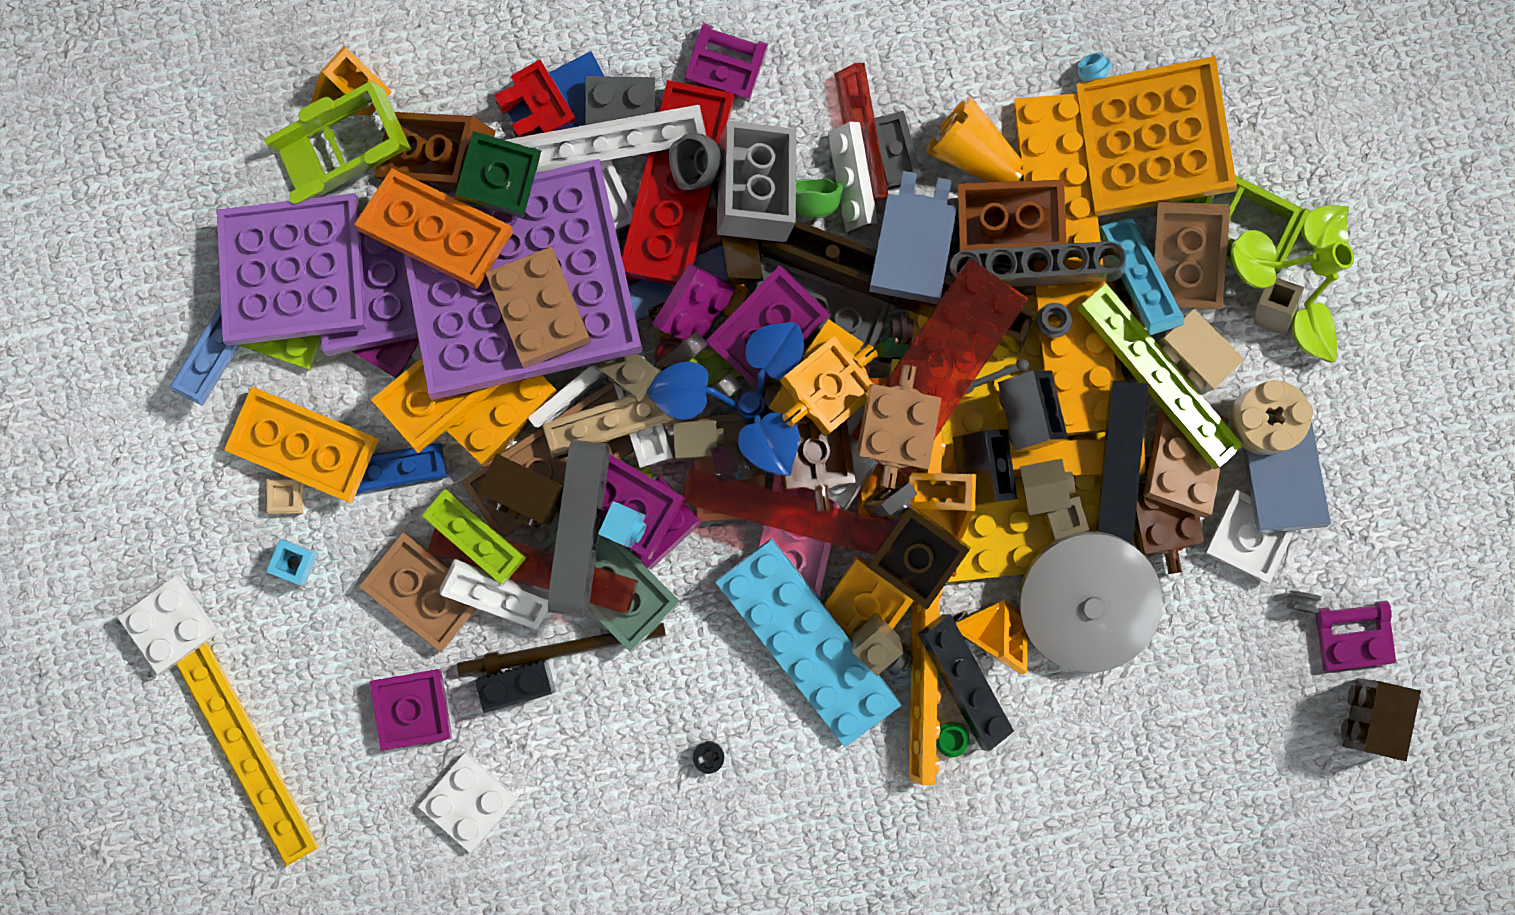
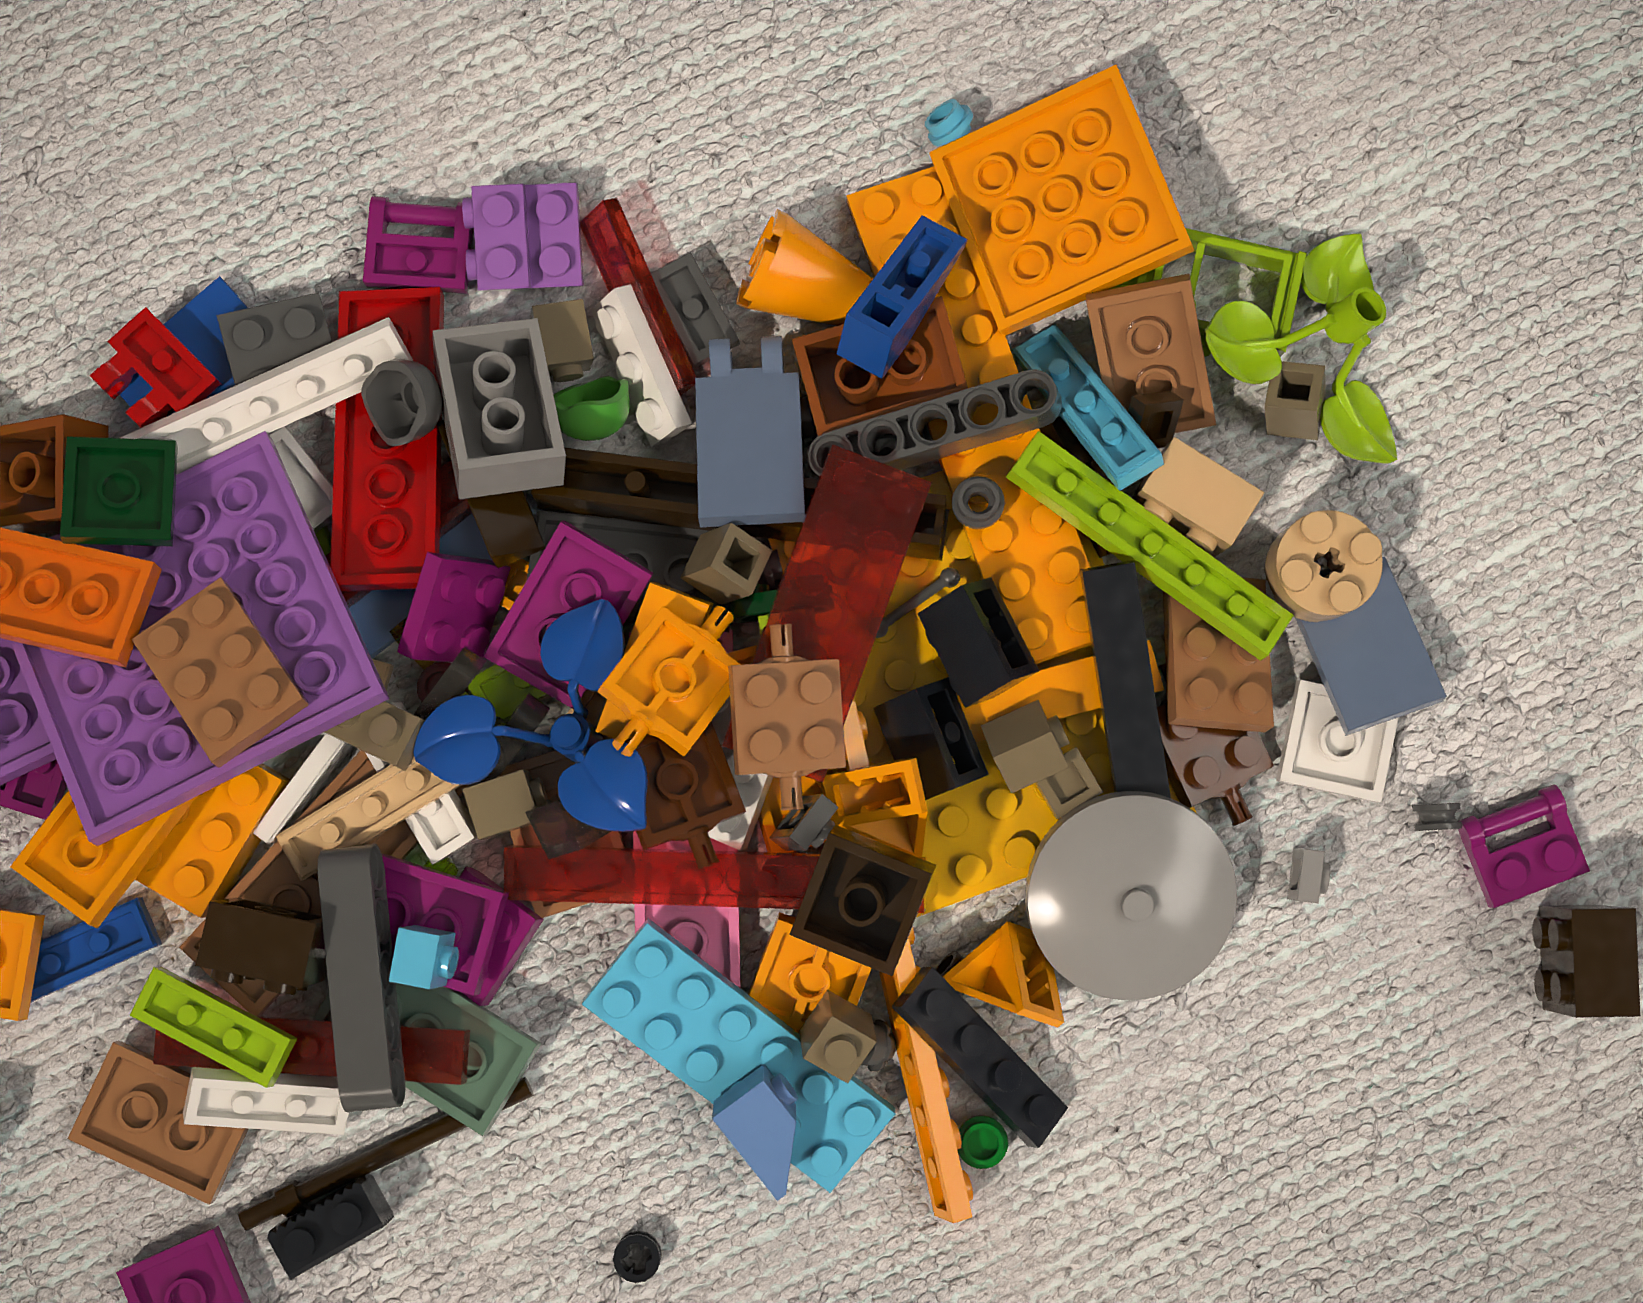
camera: 15 degrees left, 0 degrees up
none -> medium lavender plate [462,183,584,290]
none -> dark tan brick [530,299,594,382]
none -> dark tan brick [680,523,772,605]
none -> medium blue slope [712,1064,798,1201]
none -> blue slope [837,215,967,379]
none -> dark brown plate [1128,391,1184,448]
none -> light grey plate [1287,848,1330,904]

